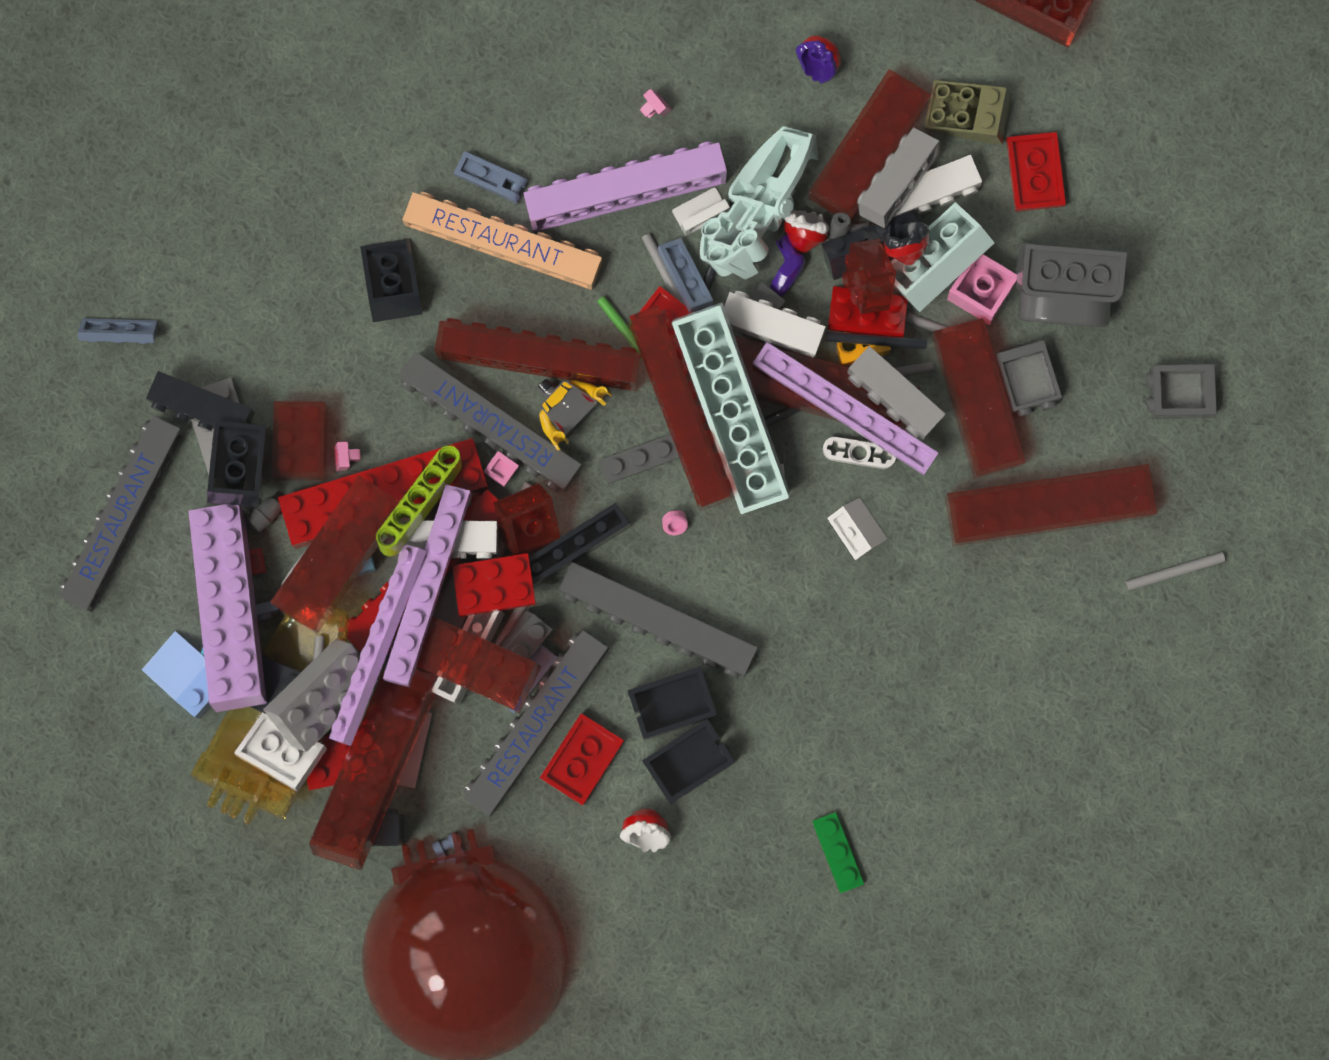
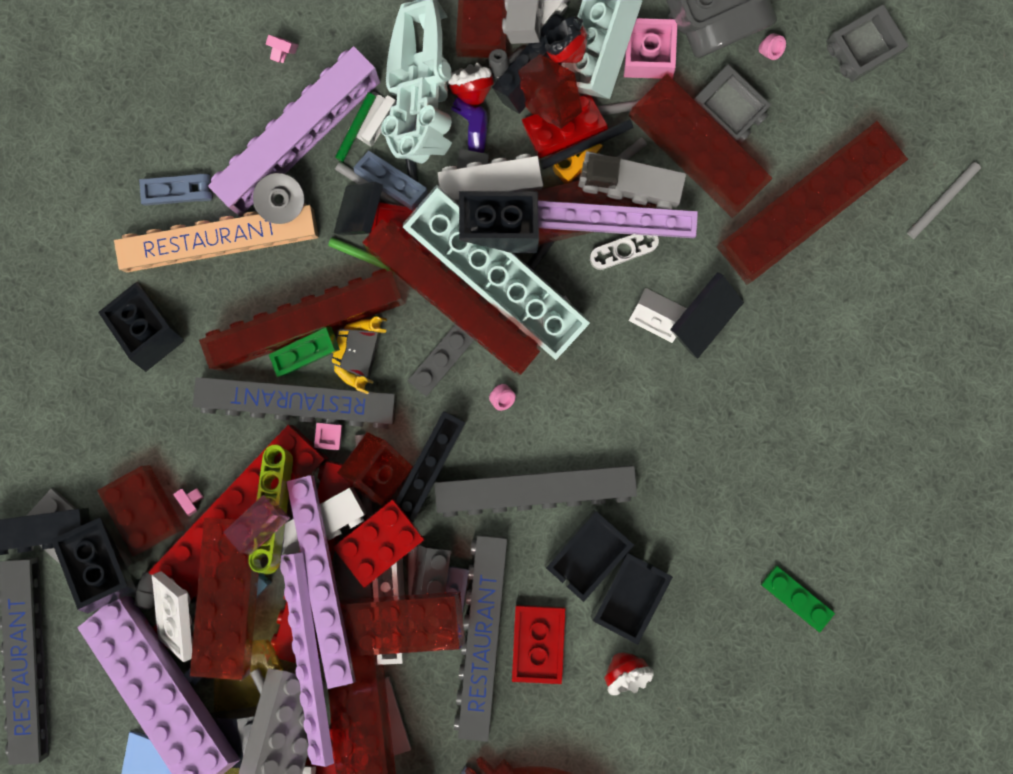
camera: 30 degrees left, 5 degrees up
none -> white plate [152,571,194,662]
none -> clear pink brick [223,495,290,555]
none -> light grey dish [253,173,304,224]
none -> green plate [269,327,340,377]
none -> black tile [334,182,383,236]
none -> green bar [335,92,376,162]
none -> black slope [459,191,539,253]
none -> clear smoke brick [581,154,621,189]
none -> black tile [670,272,744,359]
none -> bright pink tile [758,33,786,60]

